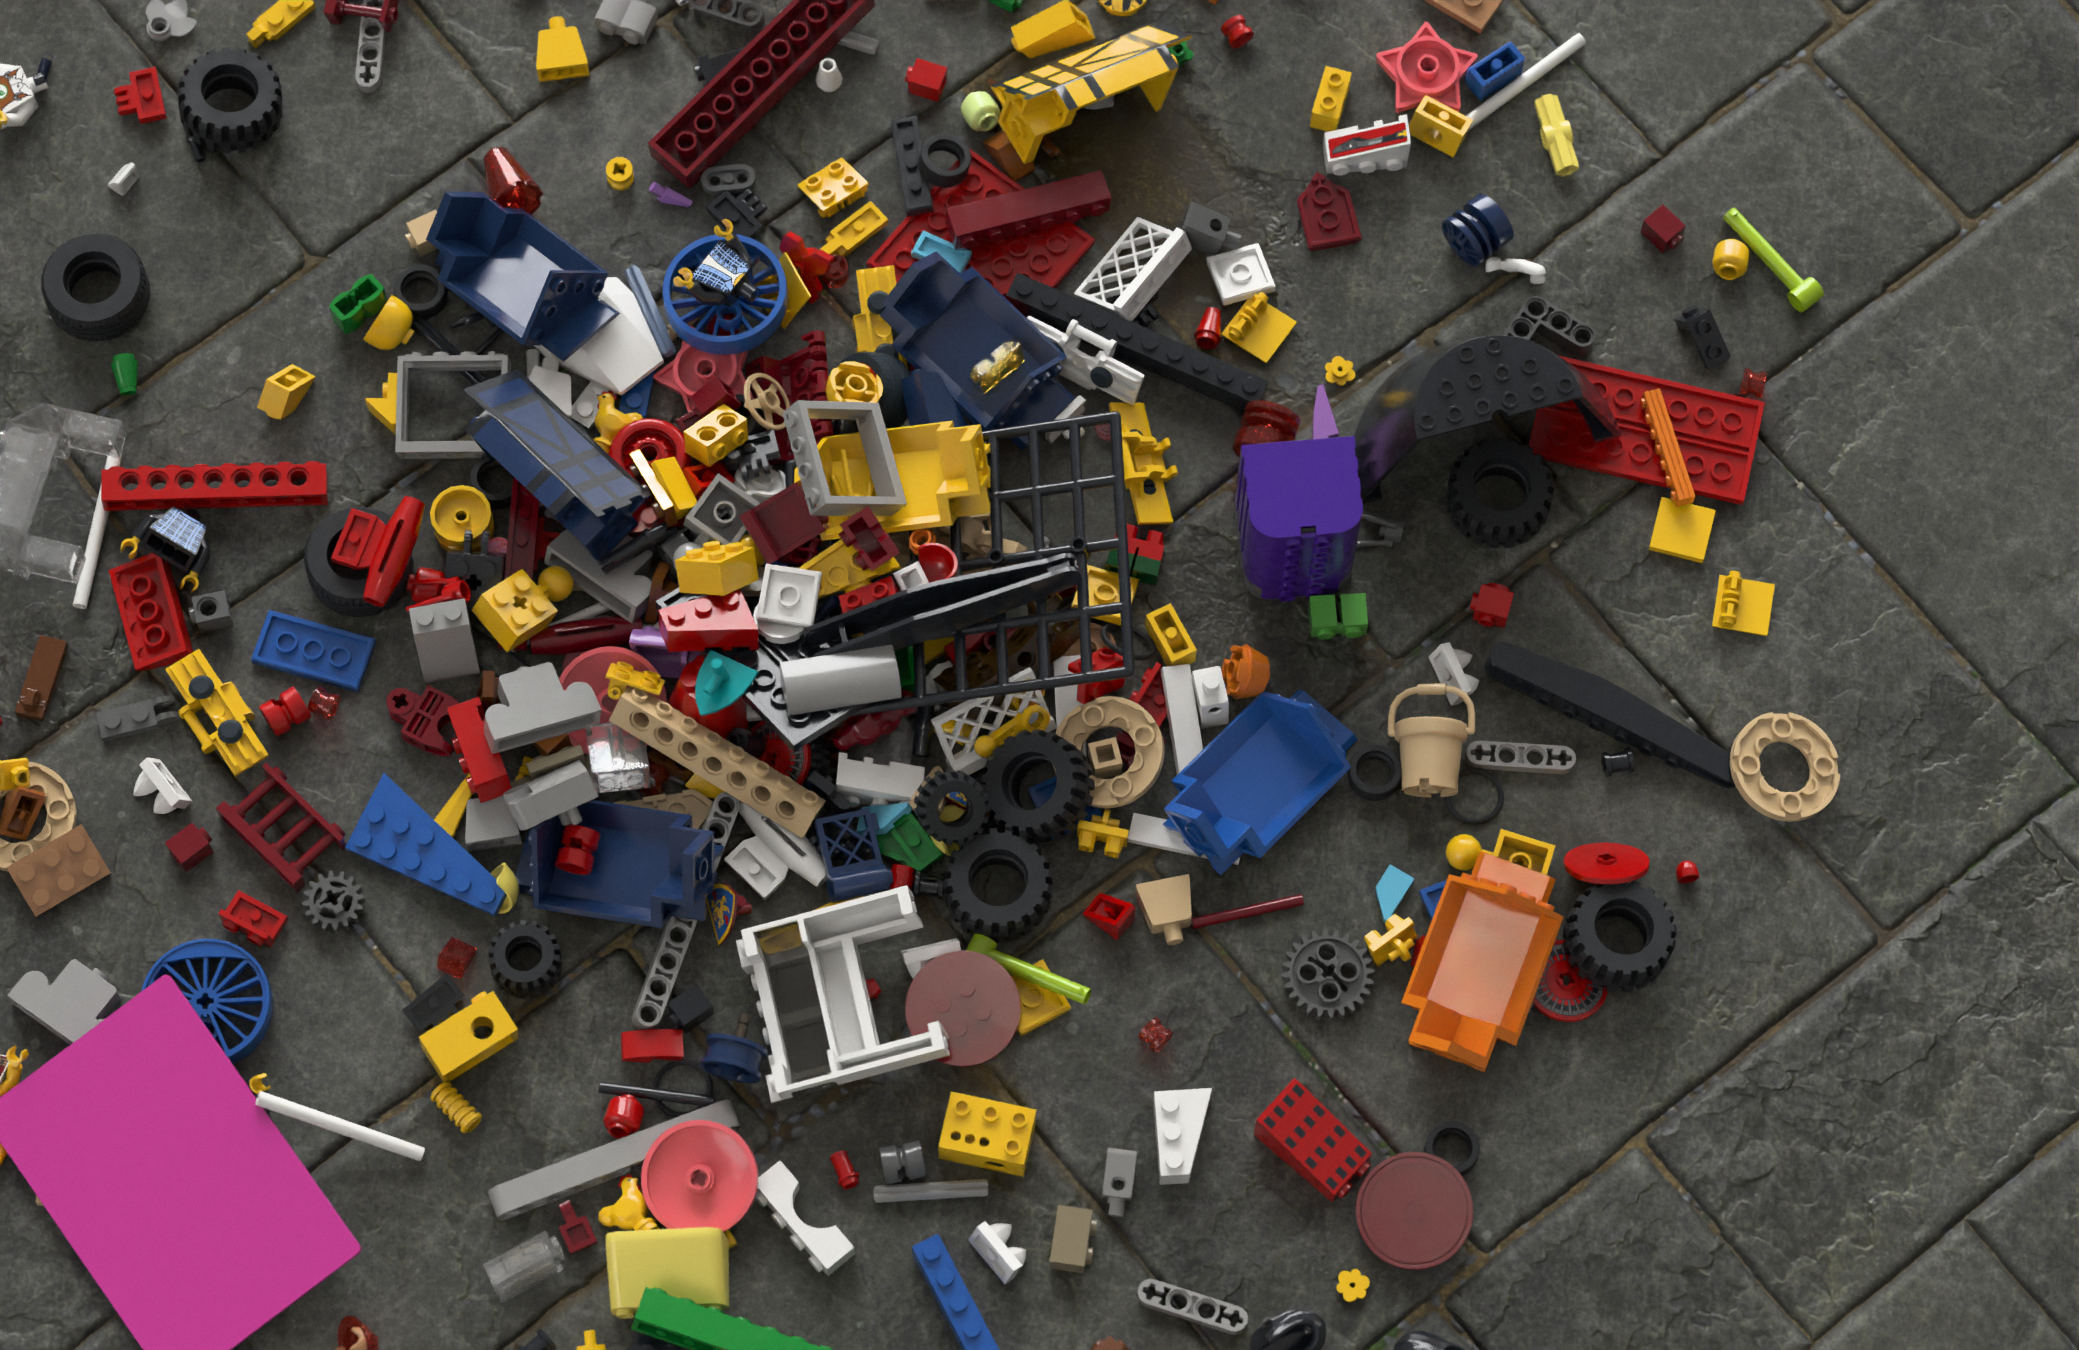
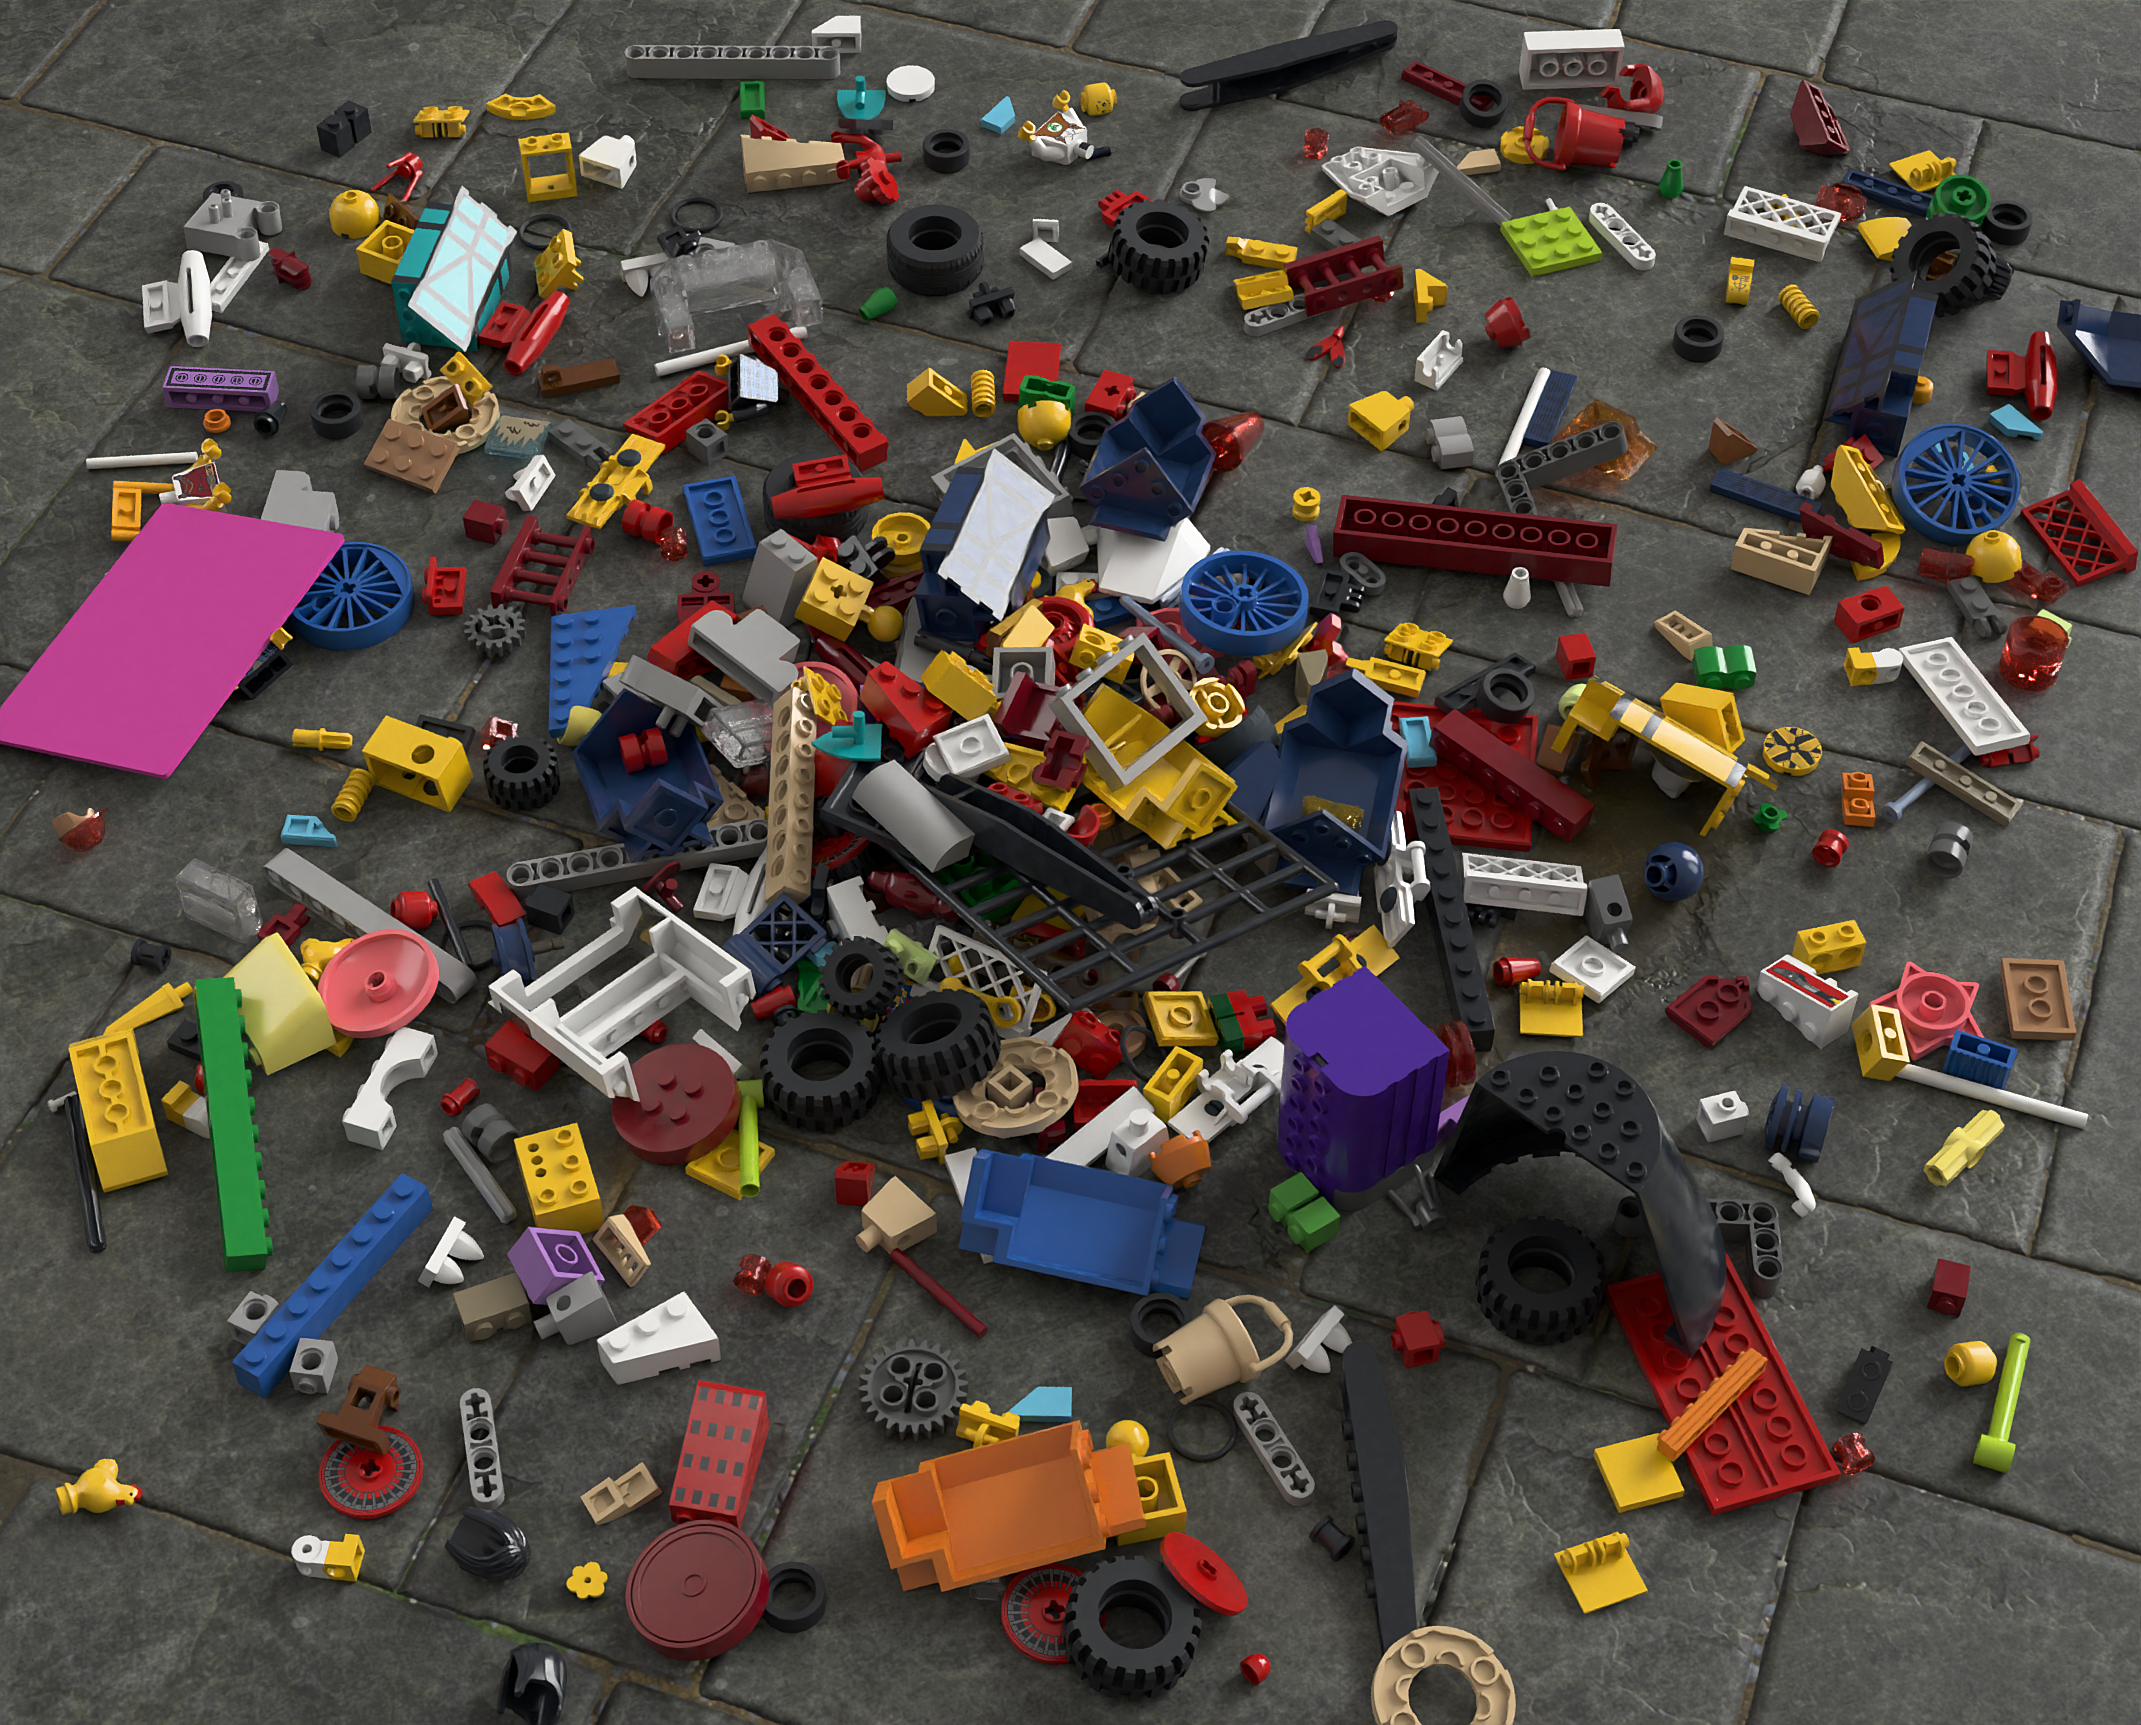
camera: 60 degrees right, 20 degrees down
white piece [255,1091,425,1161] -> none
torso [673,219,760,307] -> none
none -> medium azure tile [281,815,337,847]
none -> yellow axle [292,728,353,751]
none -> slope [484,415,552,460]
none -> red brick [484,1020,561,1092]
none -> medium lavender brick [507,1227,605,1305]
none -> tan slope [581,1462,663,1525]
none -> tan slope [592,1214,651,1287]
none -> clear red slope [623,1204,662,1246]
none -> red head [765,1261,813,1307]
none -> yellowish green hips [883,928,939,985]
none -> black hips [966,282,1016,327]
none -> yellow piece [971,370,996,418]
none -> red tile [1003,341,1061,401]
none -> white tile [1020,237,1072,280]
none -> red brick [1085,370,1137,422]
none -> sand blue bar [1119,596,1215,674]
none -> white piece [1168,1036,1284,1143]
none -> yellow slope [1233,270,1294,310]
none -> dark tan tile [1294,649,1328,706]
none -> red piece [1306,326,1345,368]
none -> dark blue brick [1643,842,1704,902]
none -> white brick [1696,1091,1749,1143]

